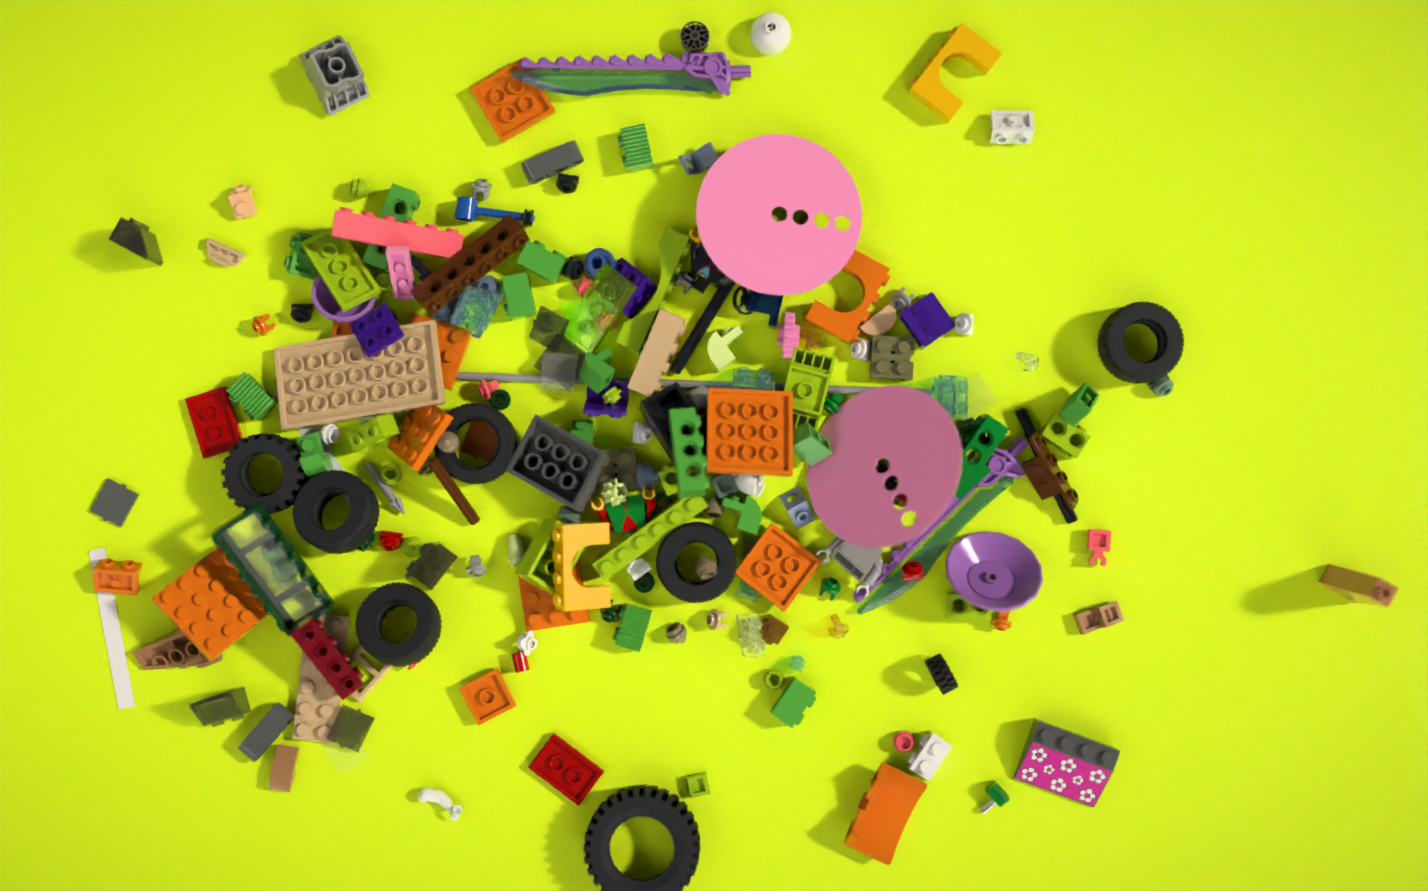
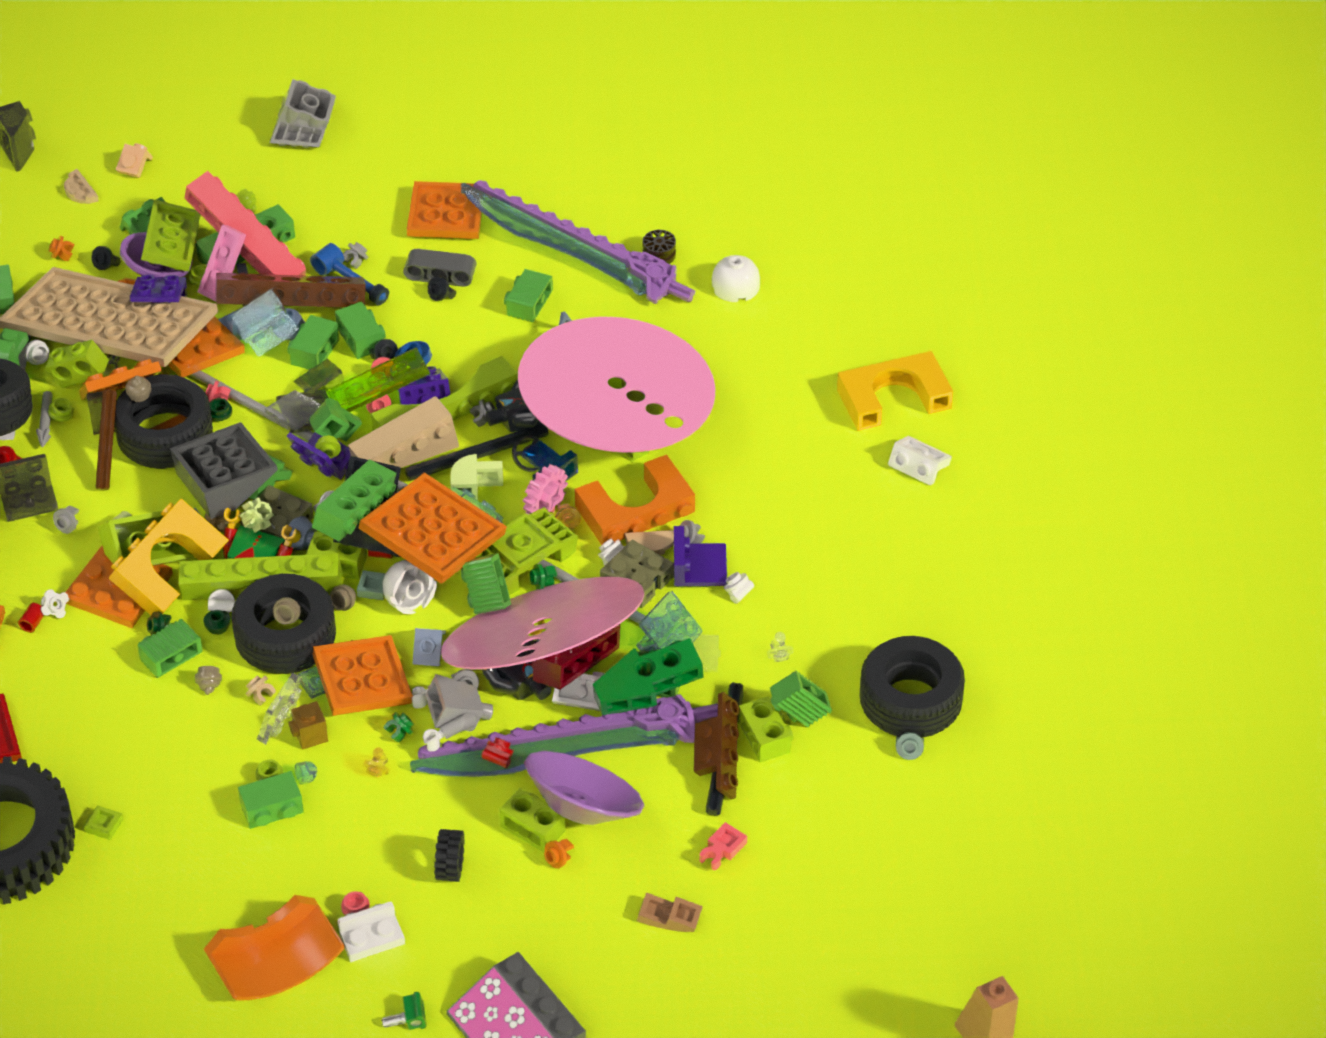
camera: 30 degrees right, 40 degrees down
bright green brick [722,495,762,535] -> none

